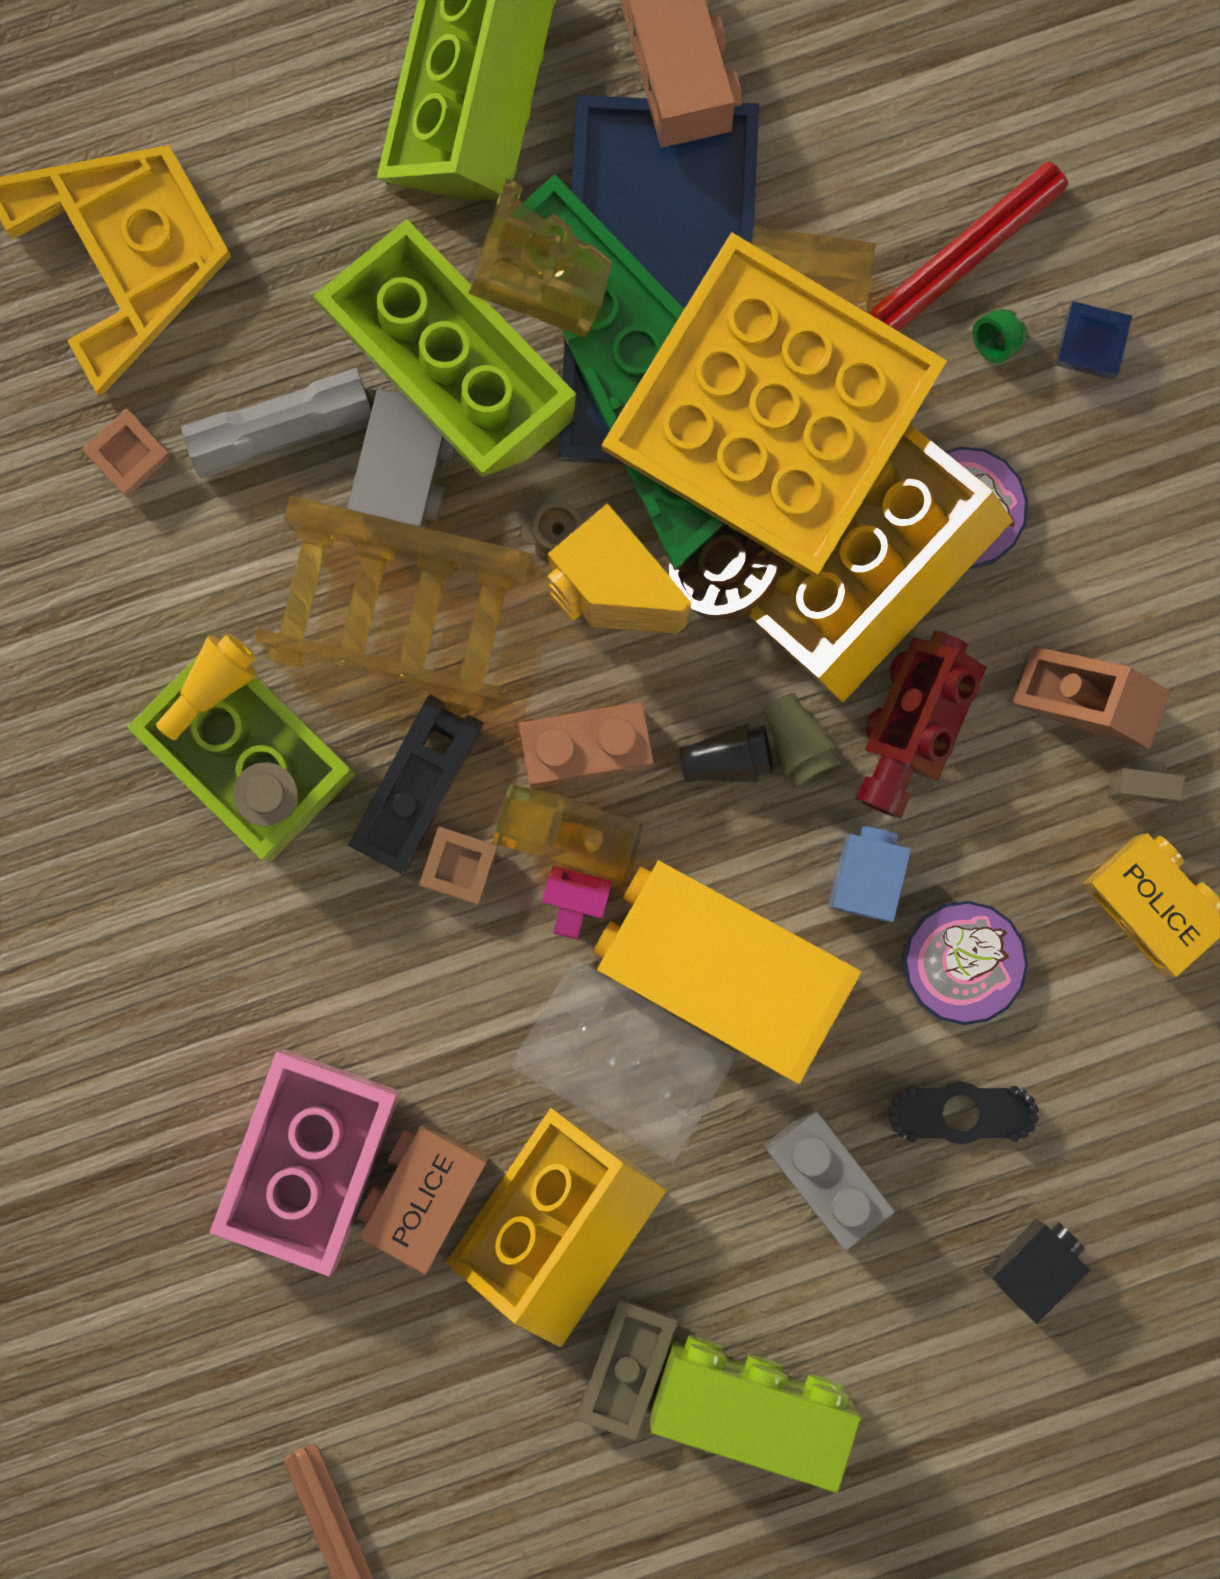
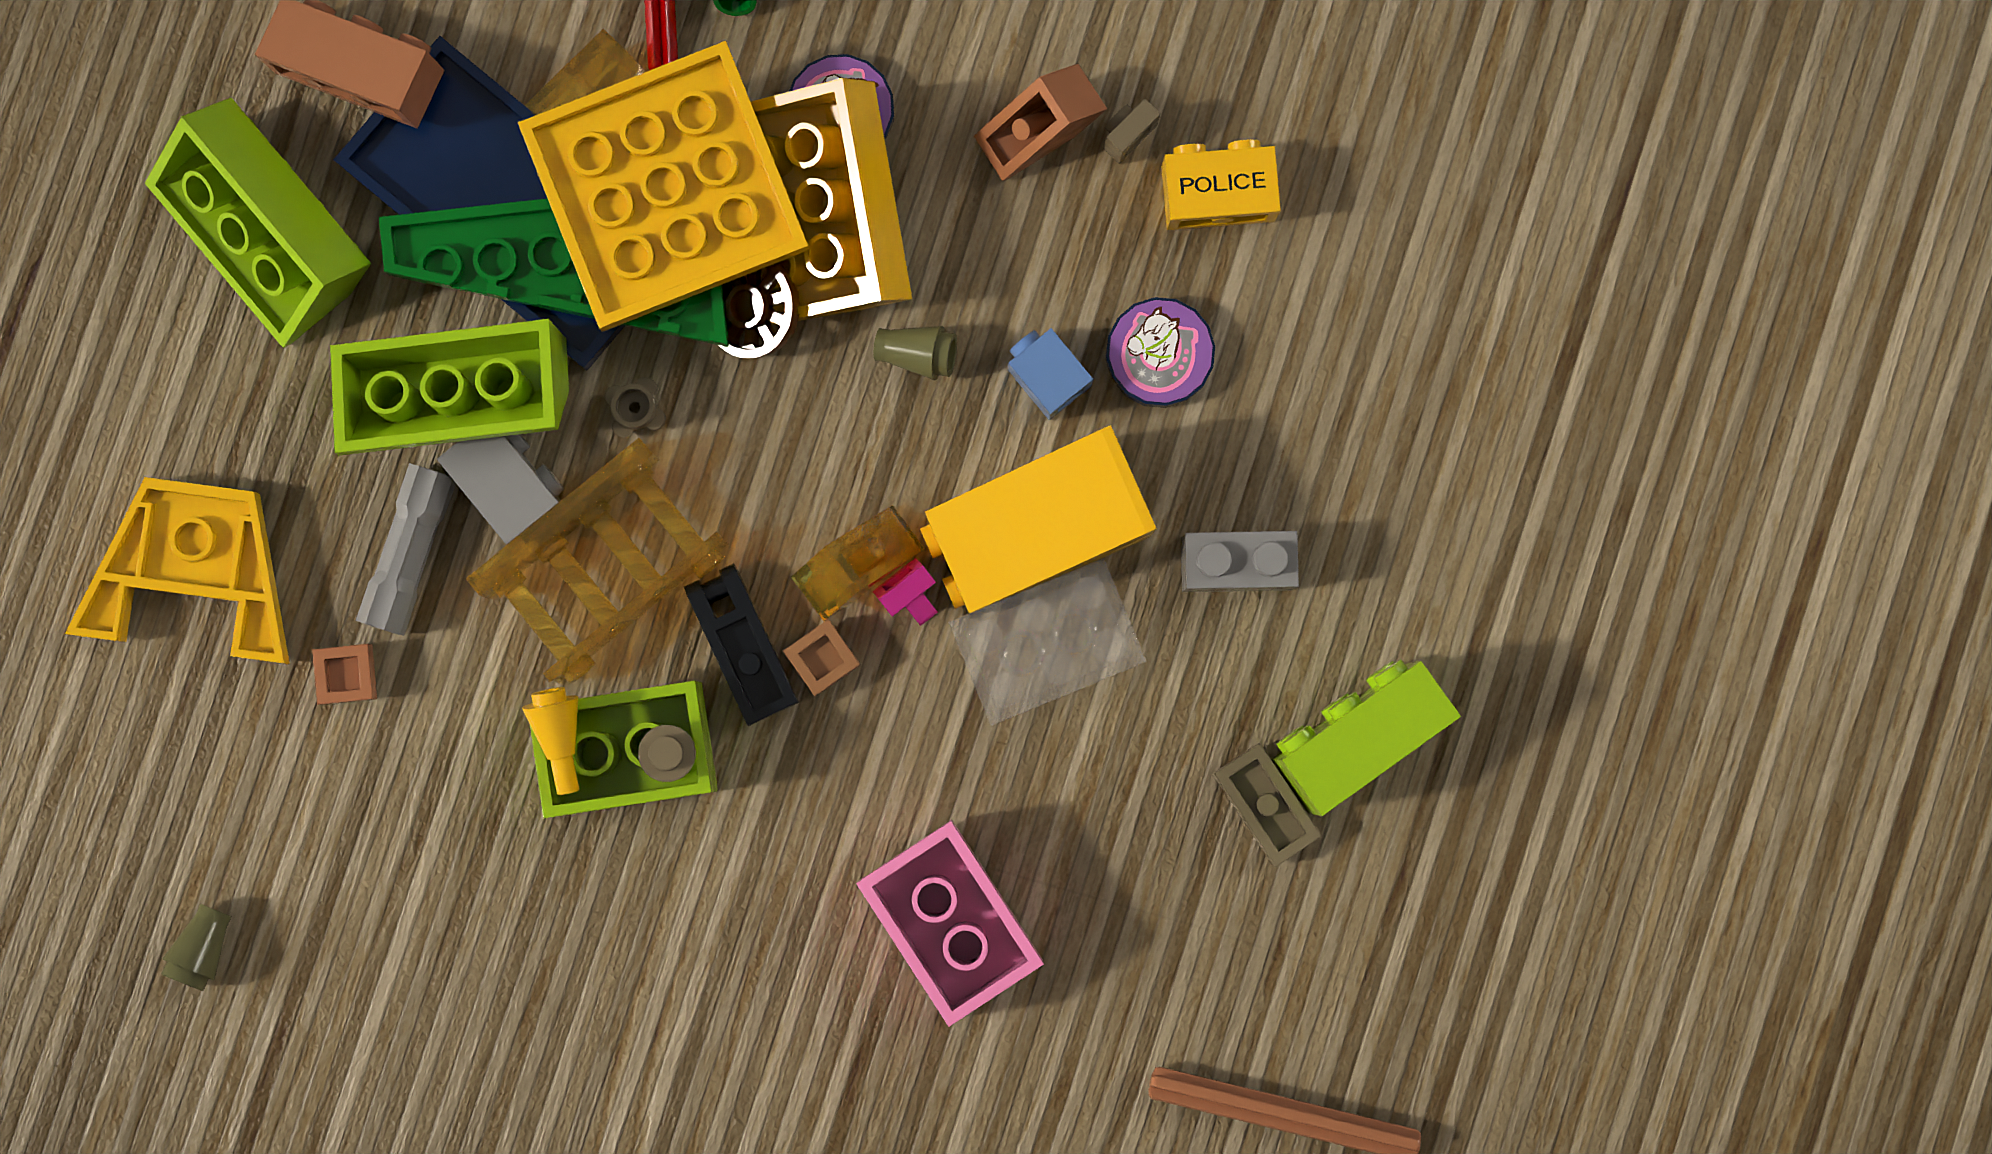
camera: 55 degrees left, 0 degrees up
nougat brick [357,1123,489,1275] -> none
yellow slope [445,1108,667,1348] -> none
clear yellow slope [468,178,612,338] -> none
nougat brick [518,701,653,789] -> none
yellow slope [547,503,692,634] -> none
black cone [680,722,773,783] -> none
dark red brick [855,631,987,819] -> none
black piece [888,1082,1039,1144] -> none
black brick [984,1219,1091,1324] -> none

